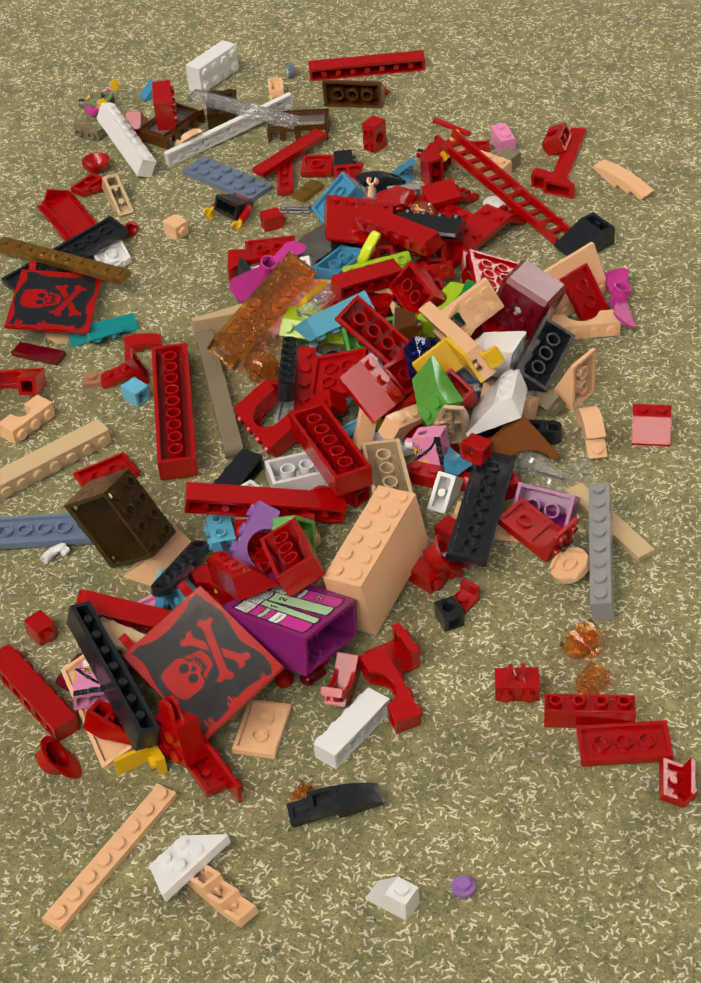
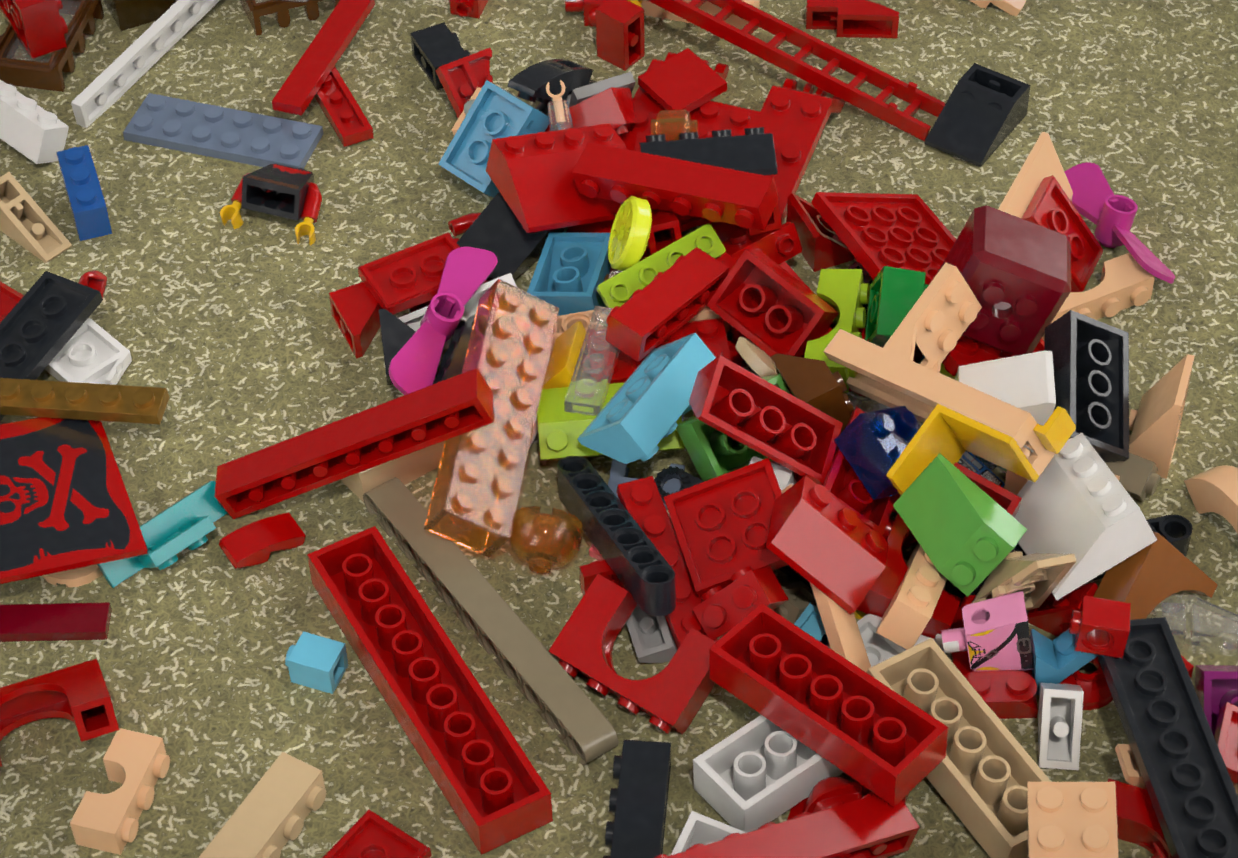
camera: 25 degrees left, 5 degrees up
nougat plate [83,371,102,389] -> none
red bracket [101,347,149,389] -> none
light nougat brick [162,214,189,241] -> none
light nougat tile [175,128,203,146] -> none
red brick [259,207,285,232] -> none
axle [280,204,311,214] -> none
pearl gold tile [292,179,324,203] -> none
red plate [300,154,334,177] -> none
dark azure slope [391,158,417,184] -> none
white piece [483,196,506,208] -> none
none -> blue brick [56,145,112,241]
none -> red brick [215,368,494,519]

